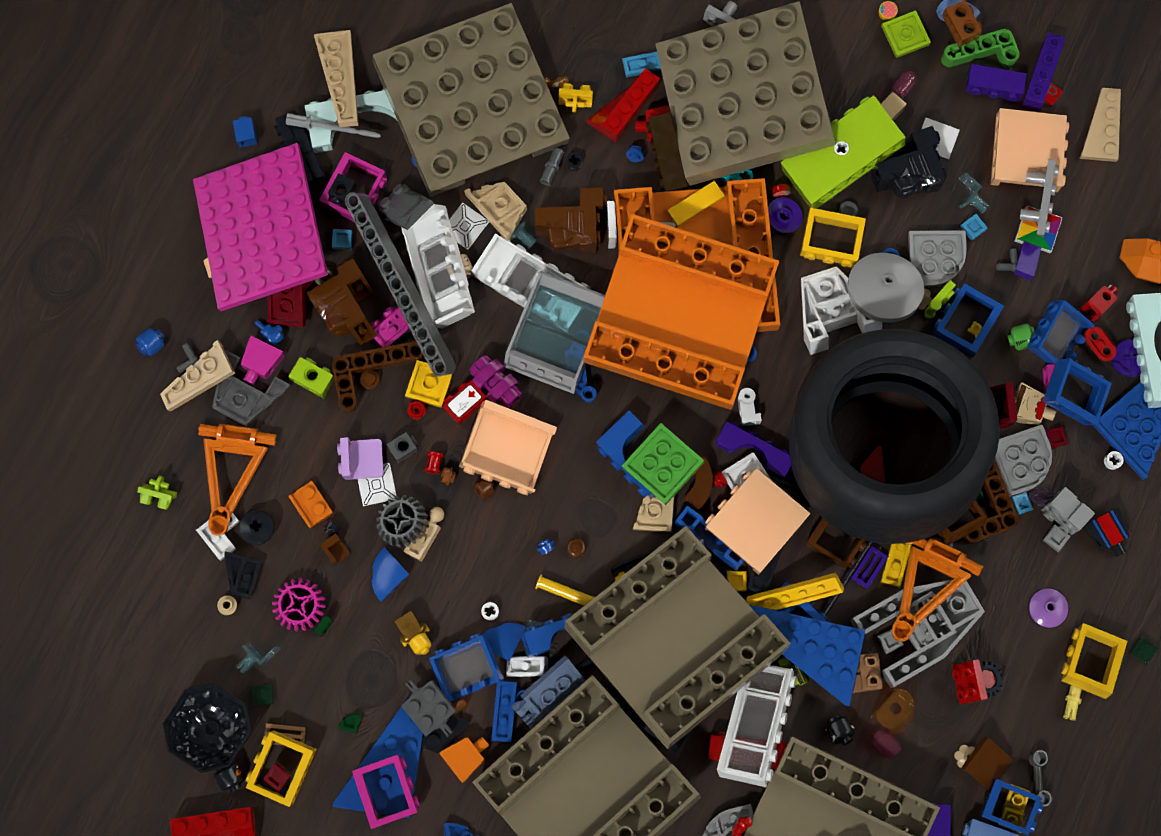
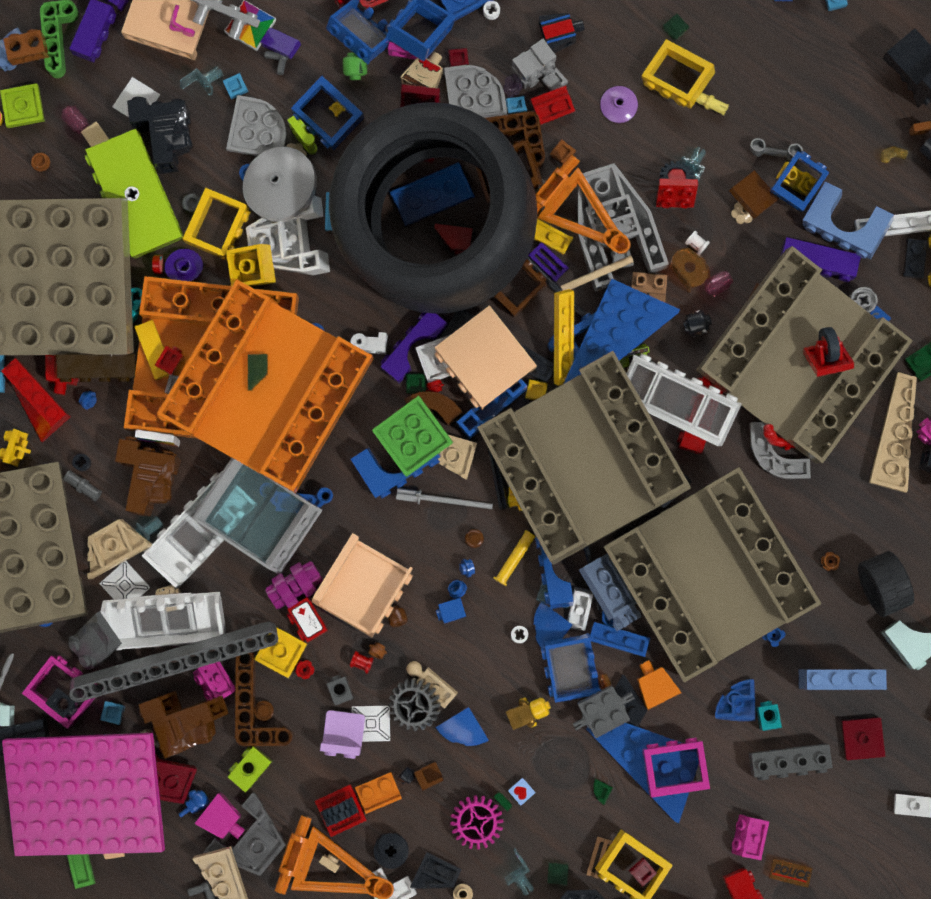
camera: 75 degrees left, 5 degrees up
none -> dark orange plate [31,153,50,172]
none -> bright green tile [67,854,95,889]
none -> red bracket [155,345,185,376]
none -> dark pink piece [169,4,195,37]
none -> yellow brick [226,244,276,287]
none -> clear green tile [248,354,268,391]
none -> red plate [315,784,367,837]
none -> tan plate [319,853,341,873]
none -> blue tile [390,162,474,227]
none -> light grey piece [396,488,493,509]
none -> dark green tile [406,374,426,394]
none -> blue brick [436,598,466,624]
none -> blue plate [448,580,467,599]
none -> light blue tile [508,777,535,805]
none -> red plate [530,86,575,125]
none -> dark orange tile [550,139,576,165]
none -> tan bar [560,255,634,291]
none -> clear light blue bracket [679,147,706,181]
none -> white bush [685,231,710,255]

